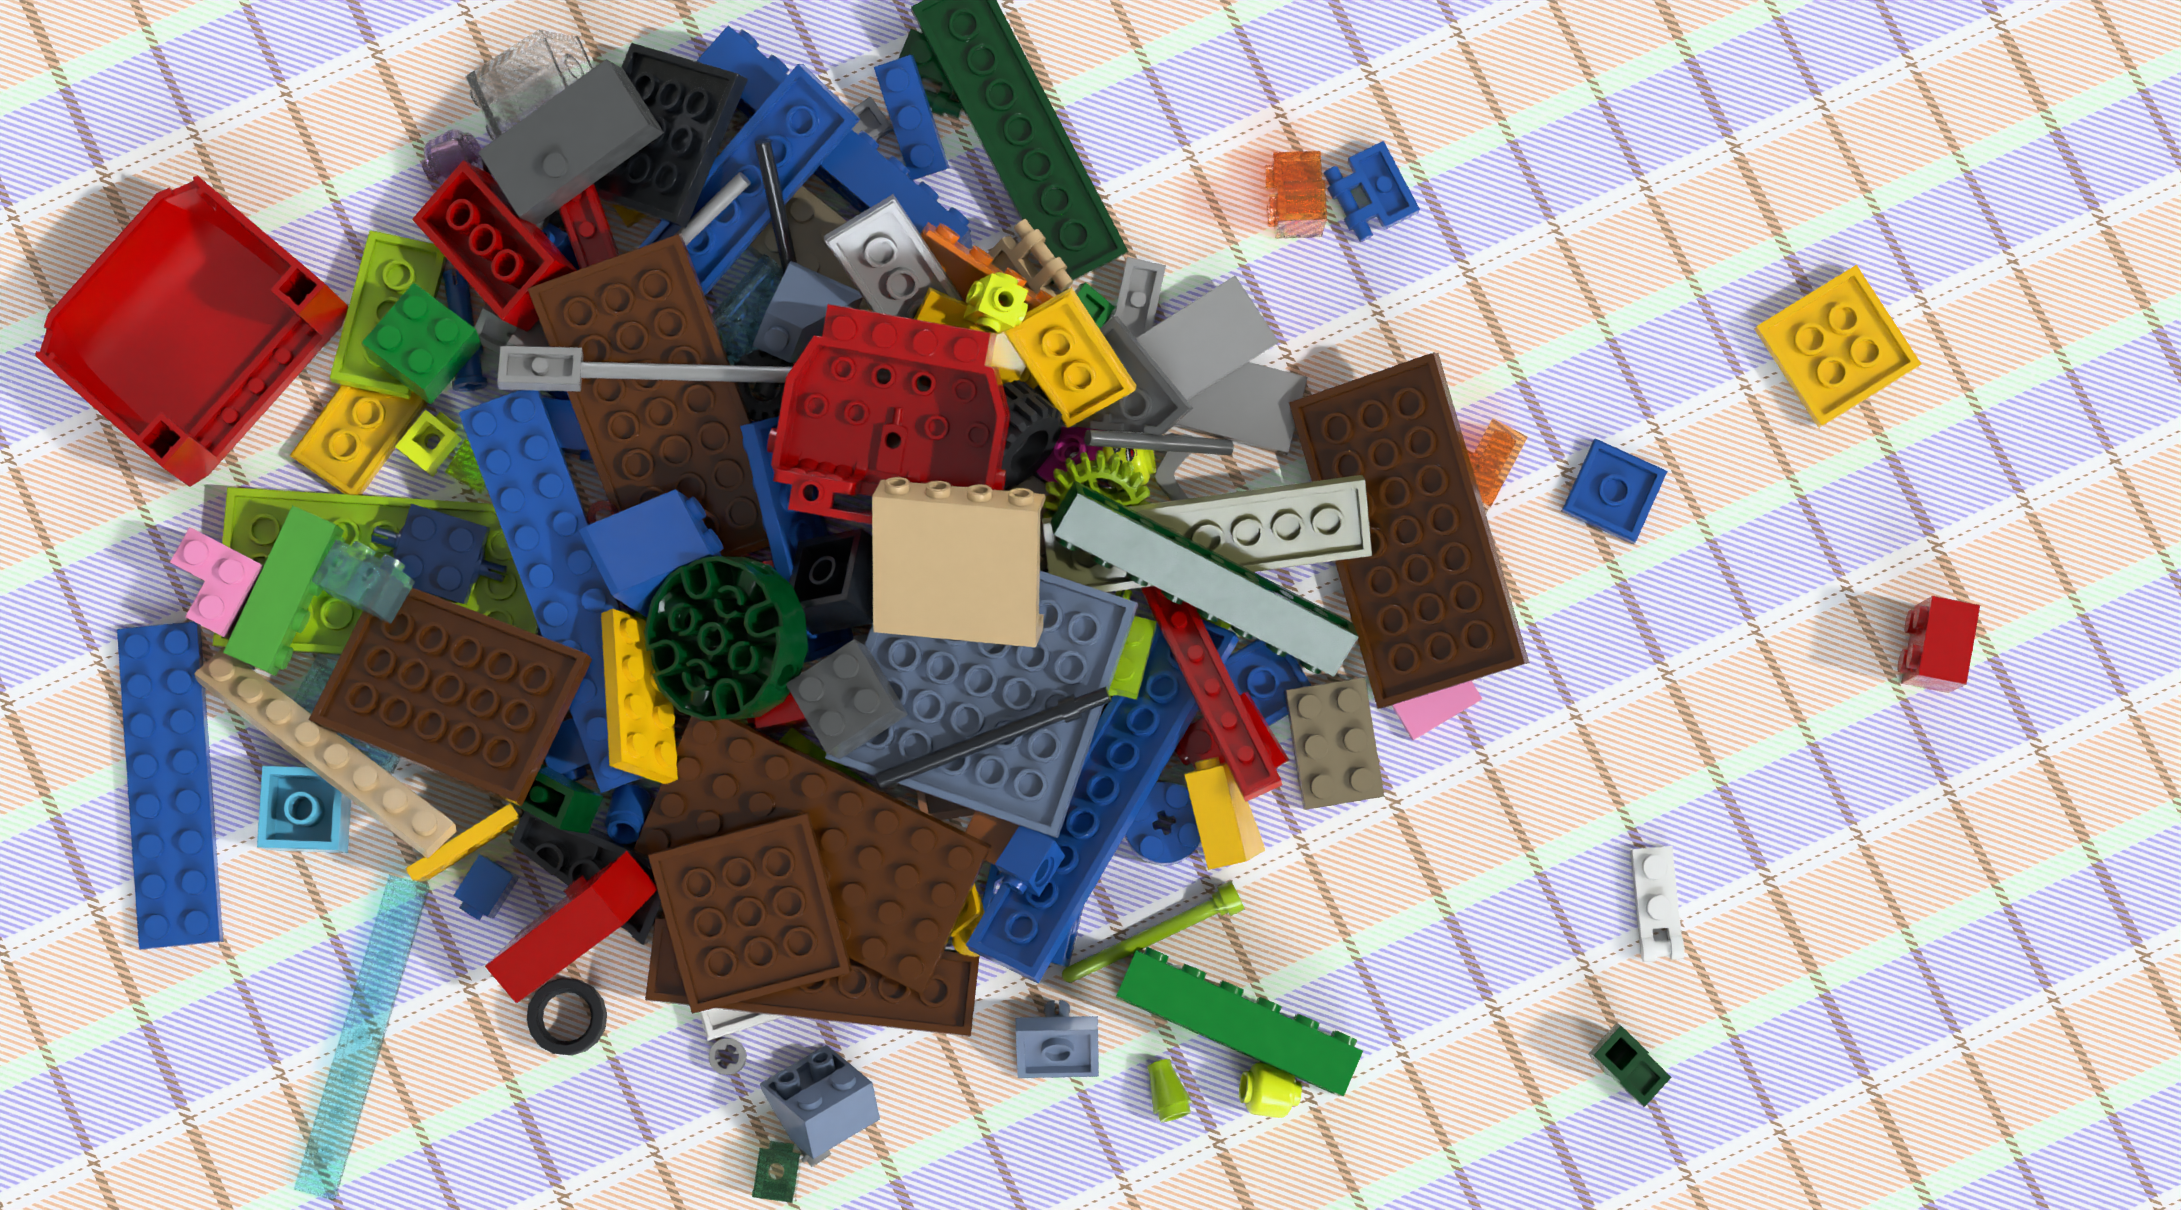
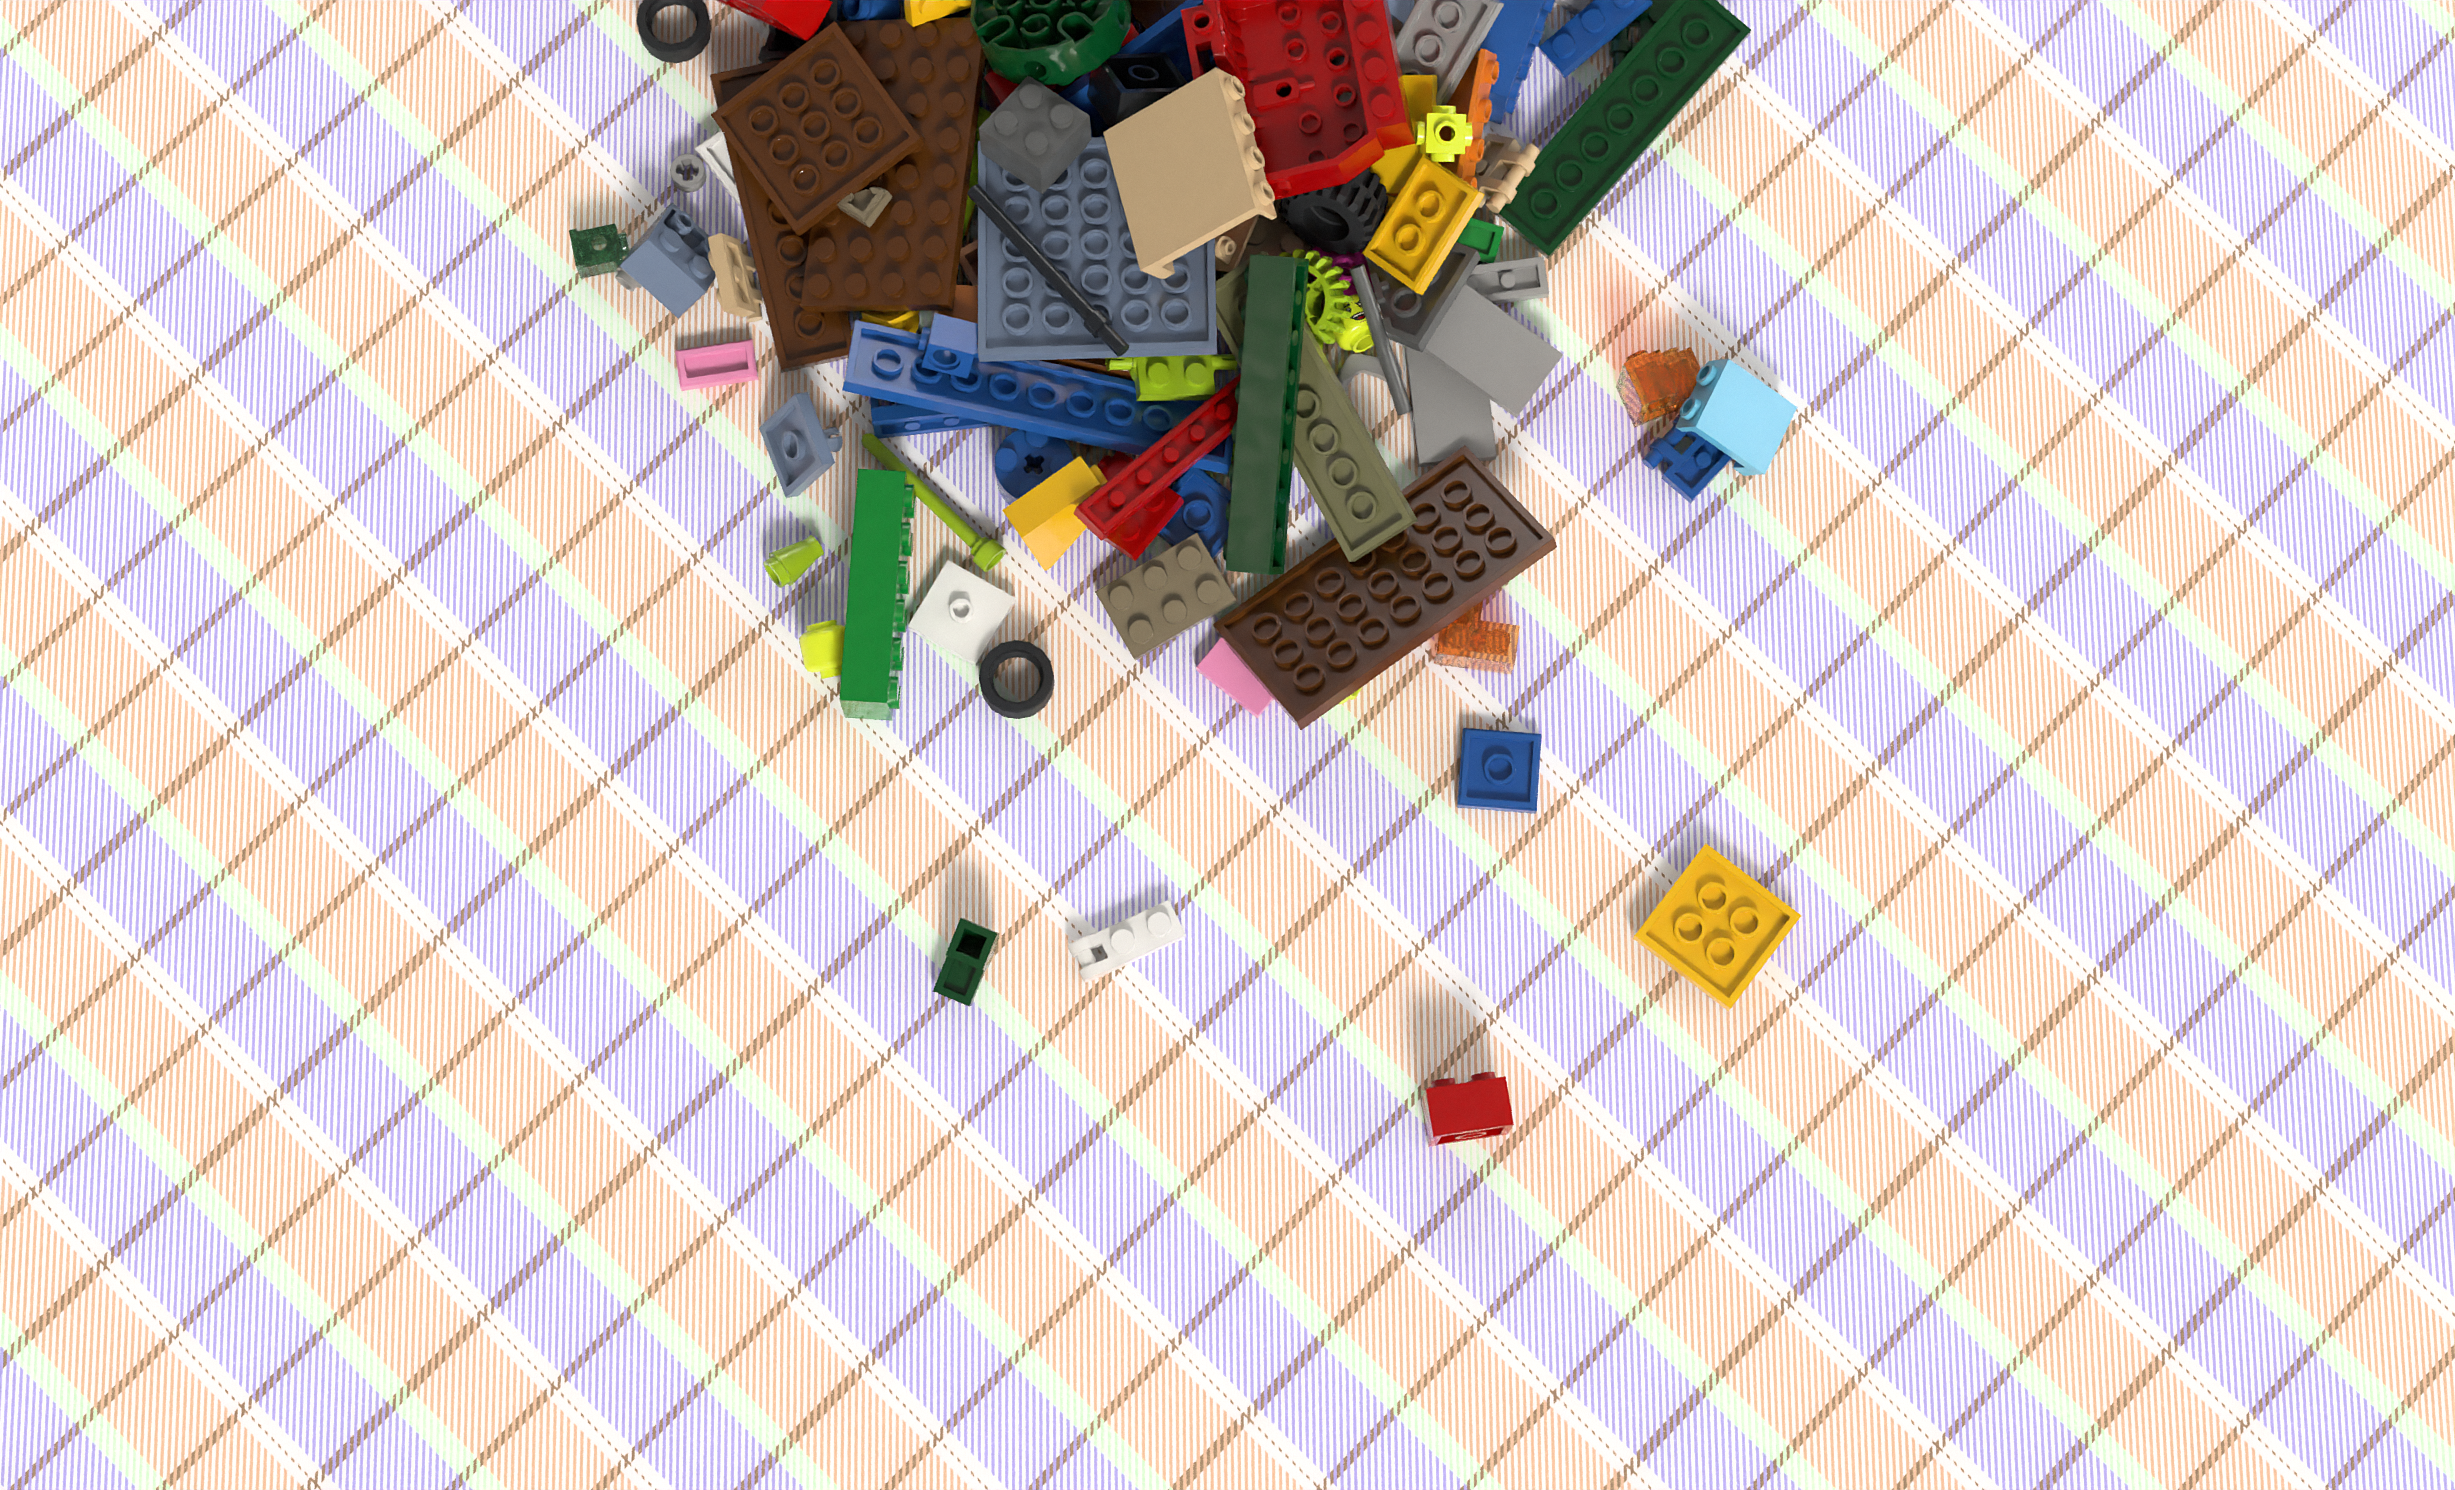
camera: 65 degrees right, 5 degrees down
none -> bright pink tile [675,339,759,391]
none -> tan plate [708,233,763,322]
none -> dark tan tile [837,187,893,228]
none -> white plate [908,560,1016,667]
none -> black tyre [979,640,1055,719]
none -> panel [1676,359,1798,476]

